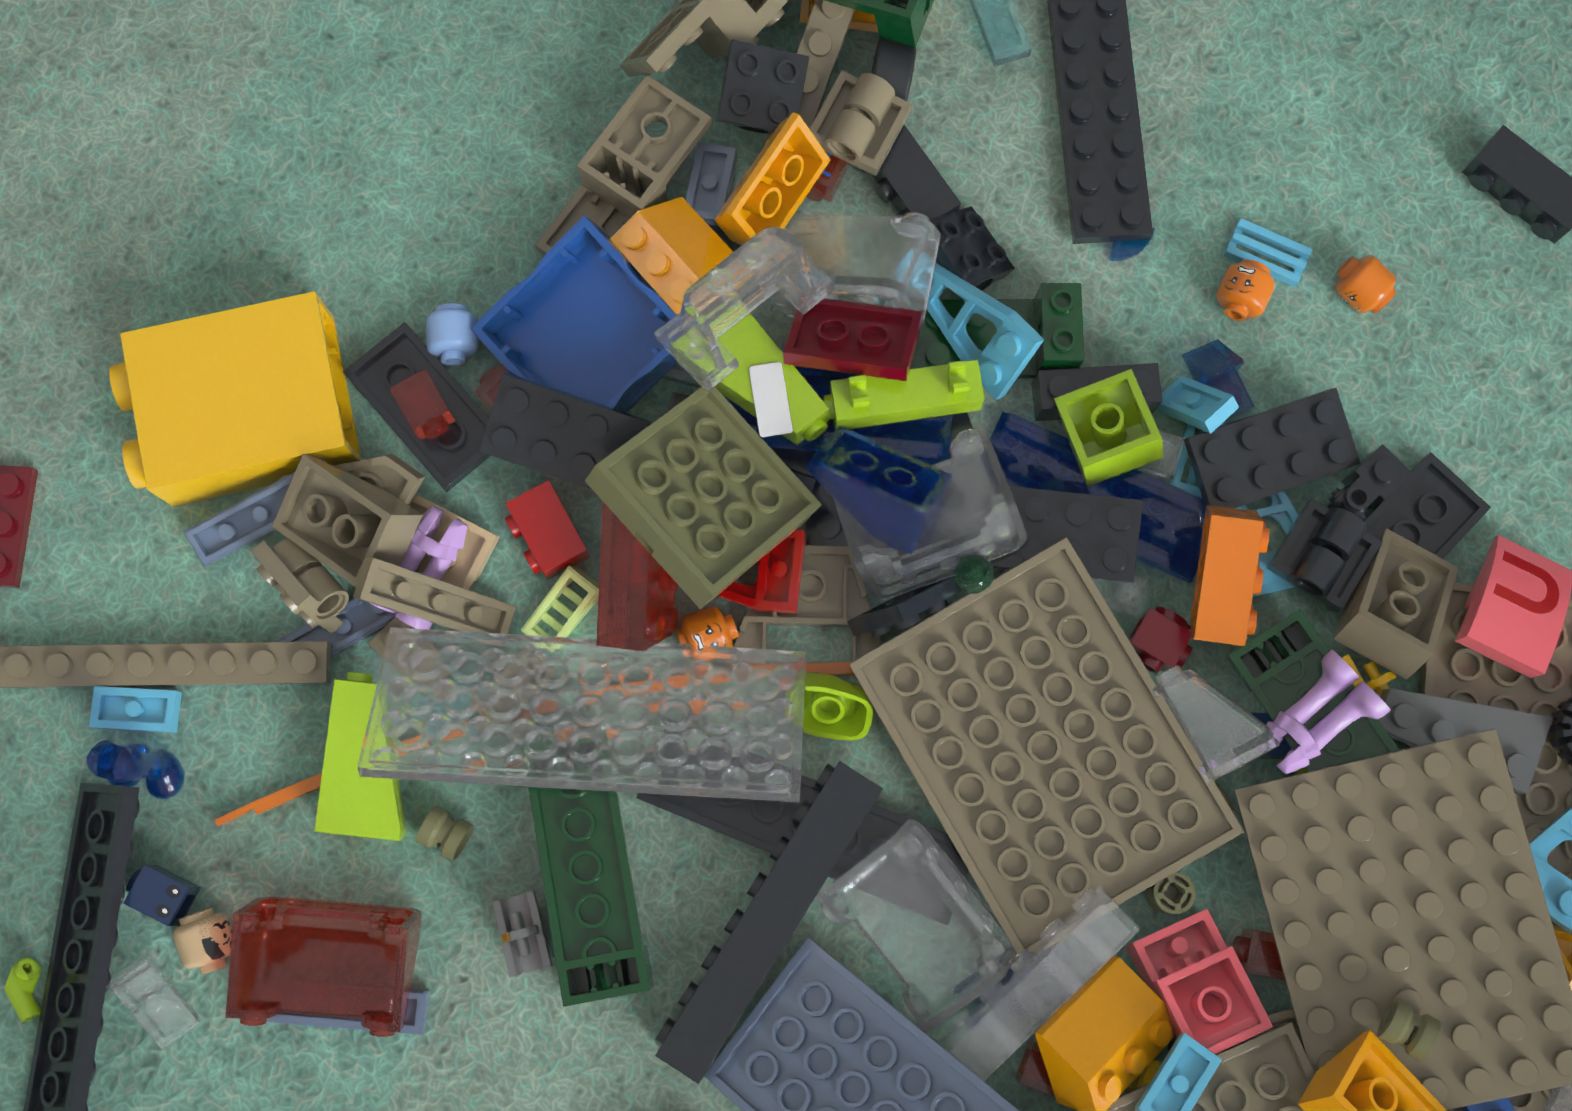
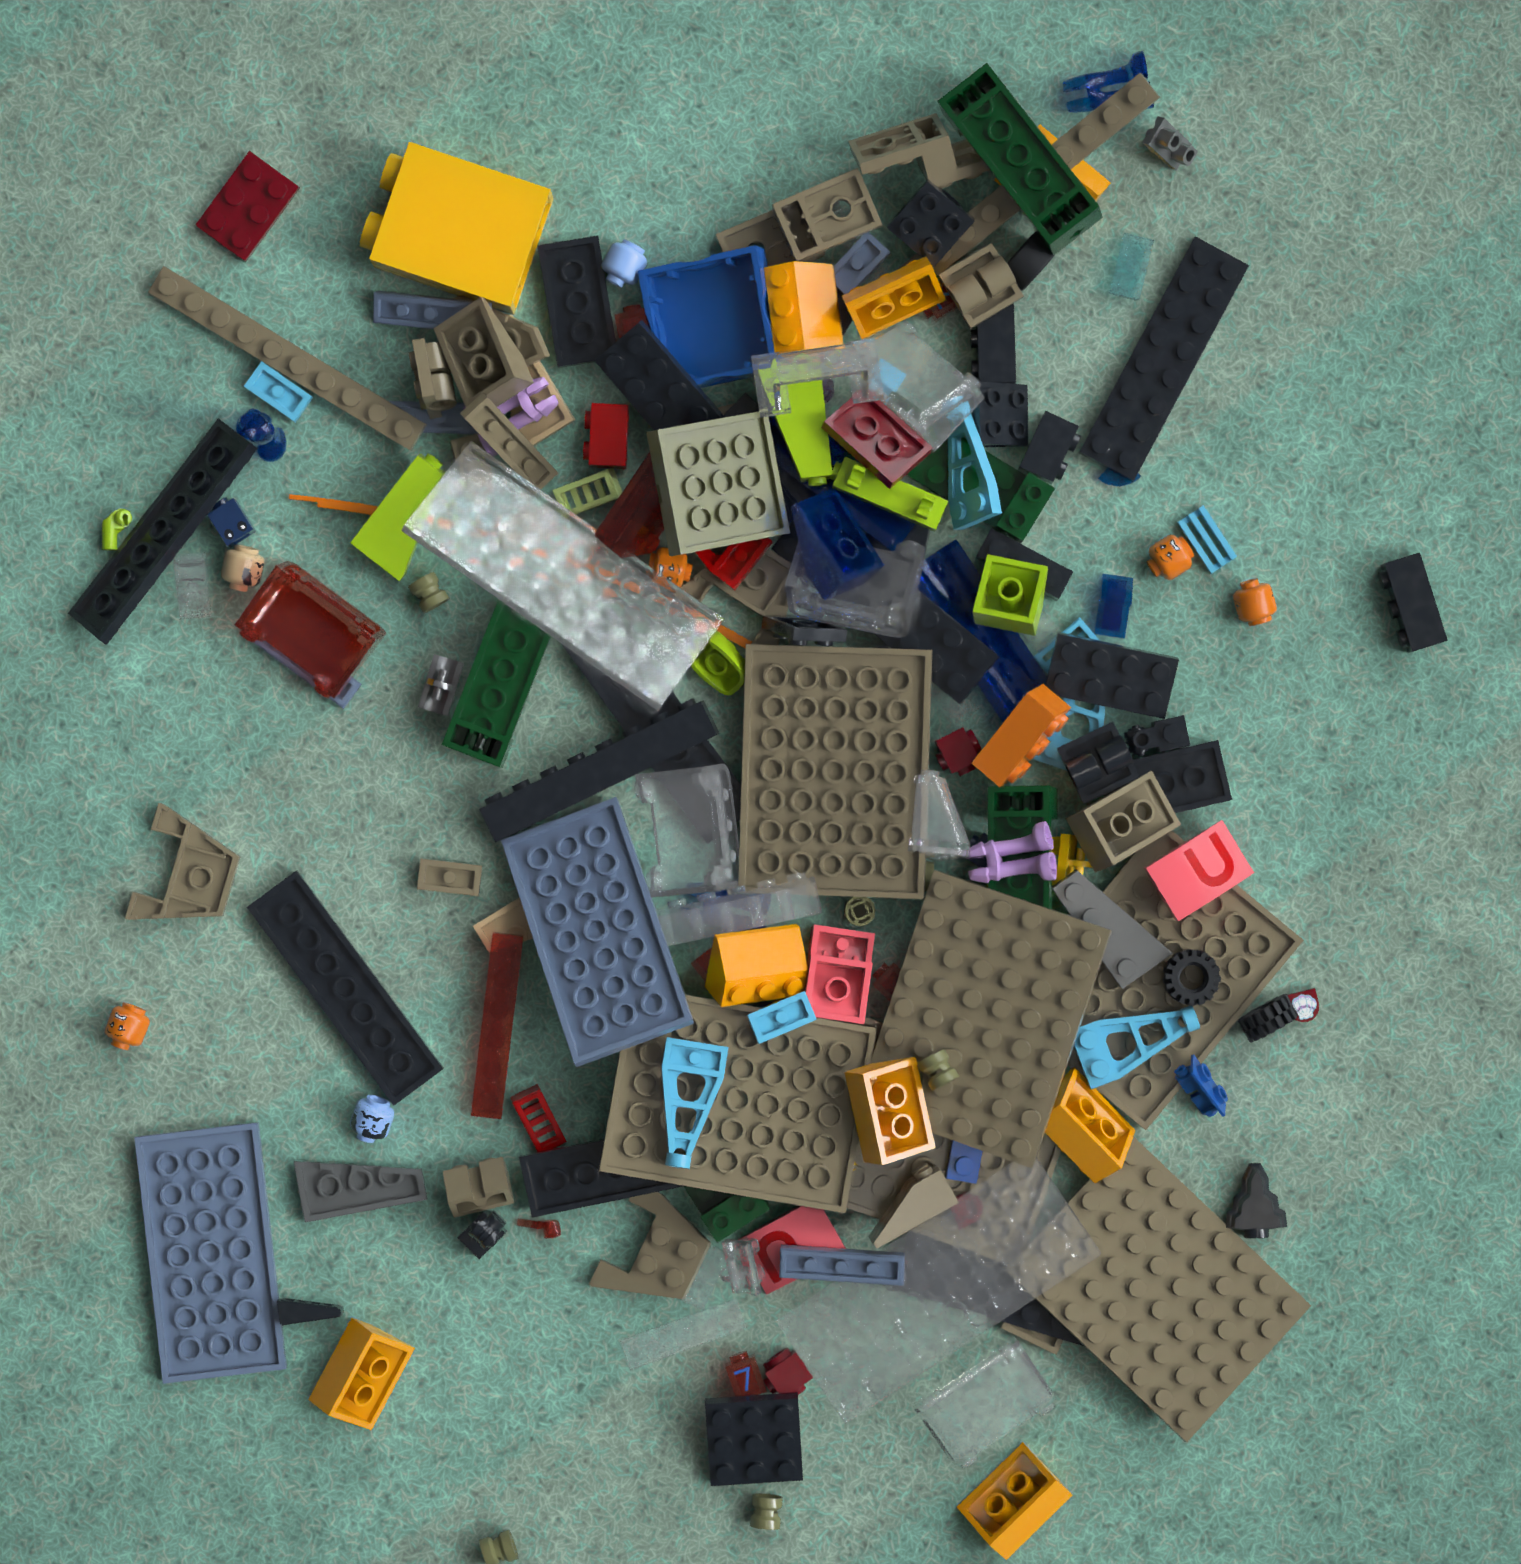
camera: 30 degrees right, 10 degrees up
clear red brick [390,369,456,440] -> none
white sticker [749,362,793,437] -> none
clear green plate [954,555,993,594] -> none
medium azure plate [1157,375,1239,434] -> none
none -> black brick [1018,411,1081,484]

